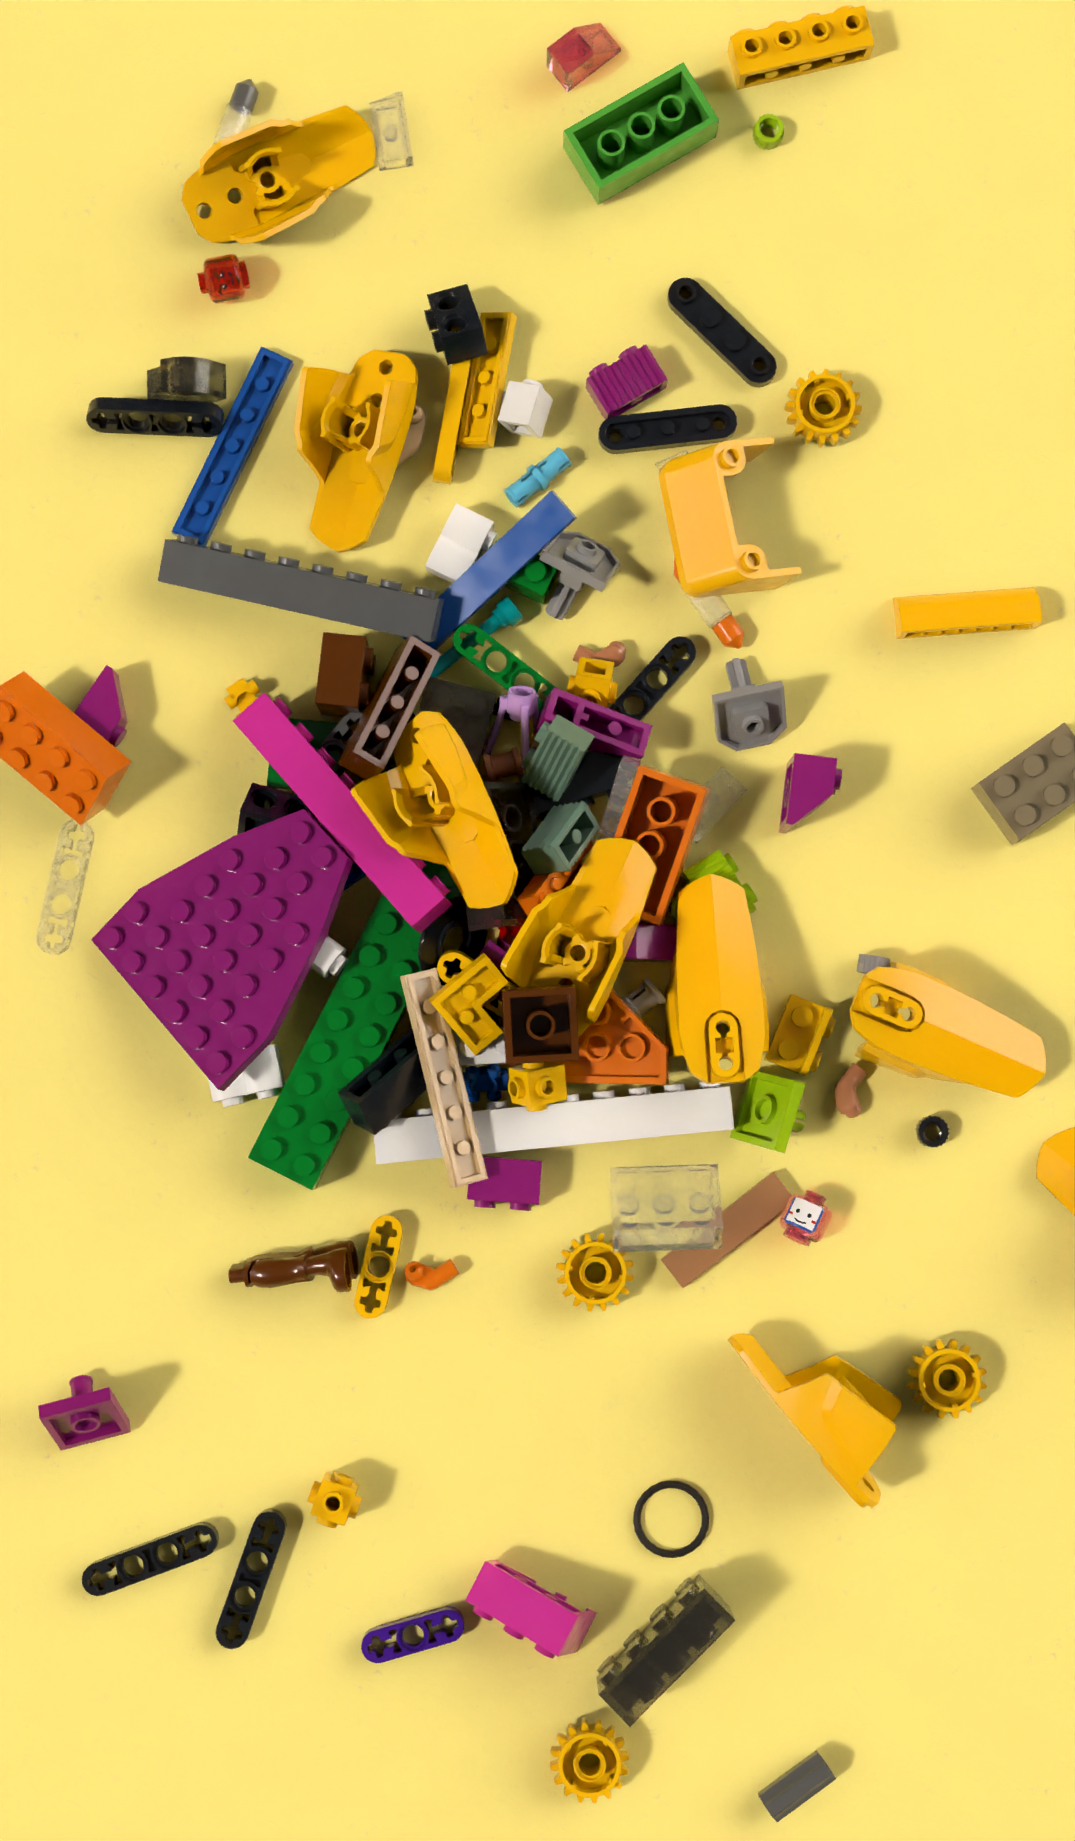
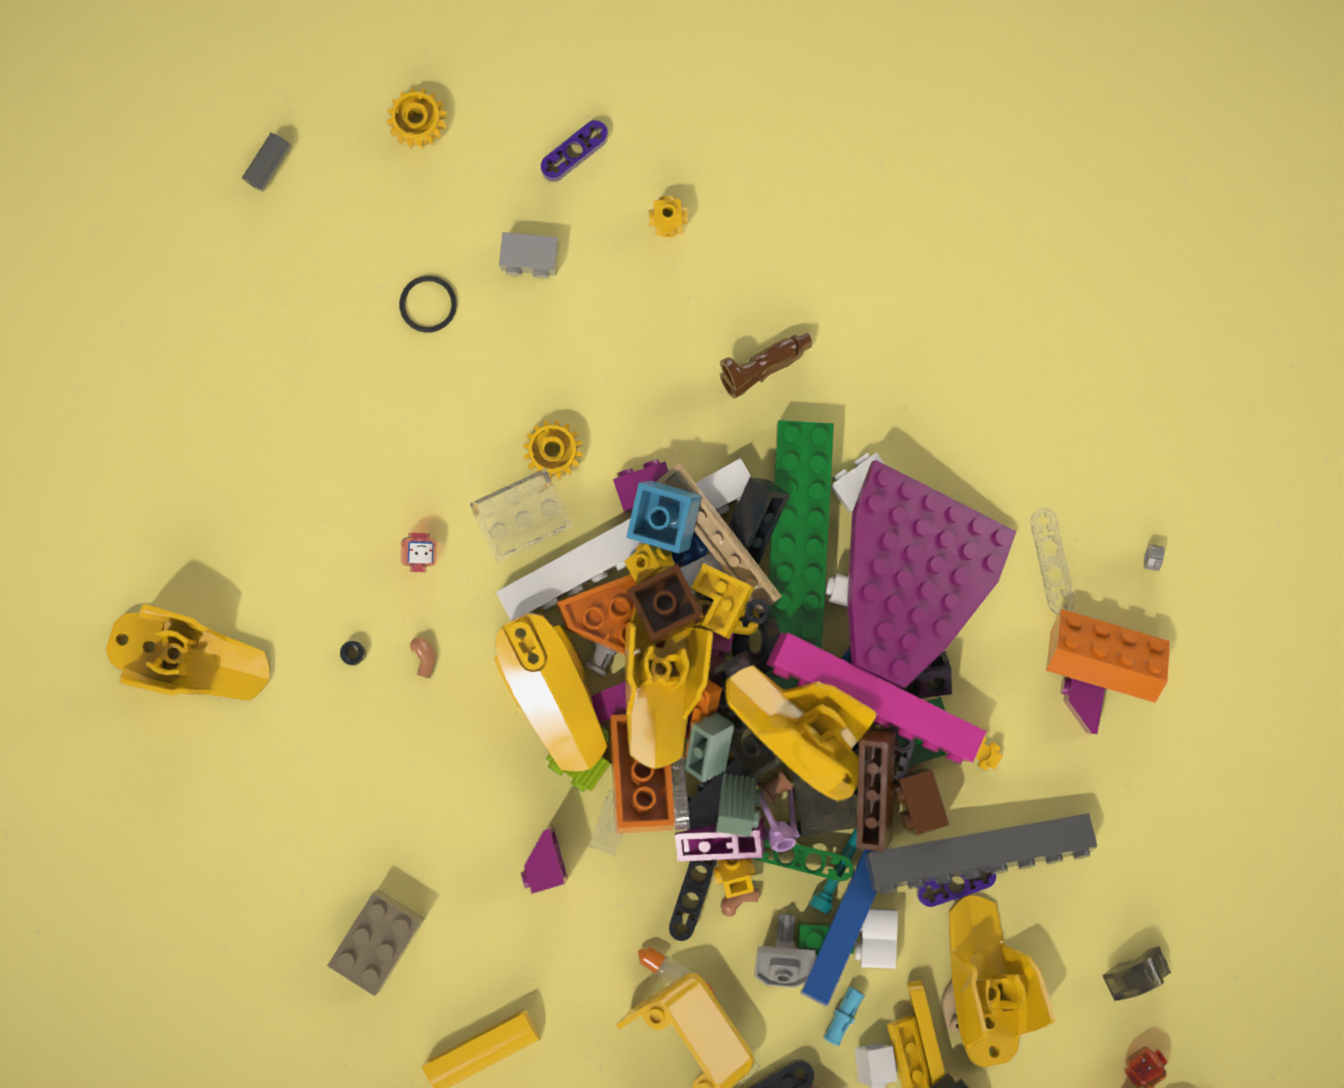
camera: 165 degrees right, 0 degrees up
magenta tile [38,1375,131,1451] -> none
black beam [82,1522,219,1596] -> none
black beam [86,397,224,437] -> none
blue tile [171,346,294,546] -> none
black beam [215,1509,287,1649] -> none
yellow beam [354,1215,403,1319] -> none
orange arm [404,1259,459,1291] -> none
dark pink wedge [465,1560,597,1659] -> none
clear smoke brick [596,1574,735,1727] -> none
medium nougat tile [661,1172,793,1288] -> none
light grey piece [712,658,787,751] -> none
yellow piece [727,1333,903,1509] -> none
lime tile [730,1071,806,1154] -> none
yellow bracket [764,994,836,1076] -> none
yellow piece [849,962,1046,1098] -> none
light grey axle [857,954,890,974] -> none
yellow gear [907,1339,987,1419] -> none
none -> light grey brick [499,232,559,279]
none -> dark azure brick [626,481,702,553]
none -> black axle [744,598,772,624]
none -> dark purple beam [916,870,997,907]

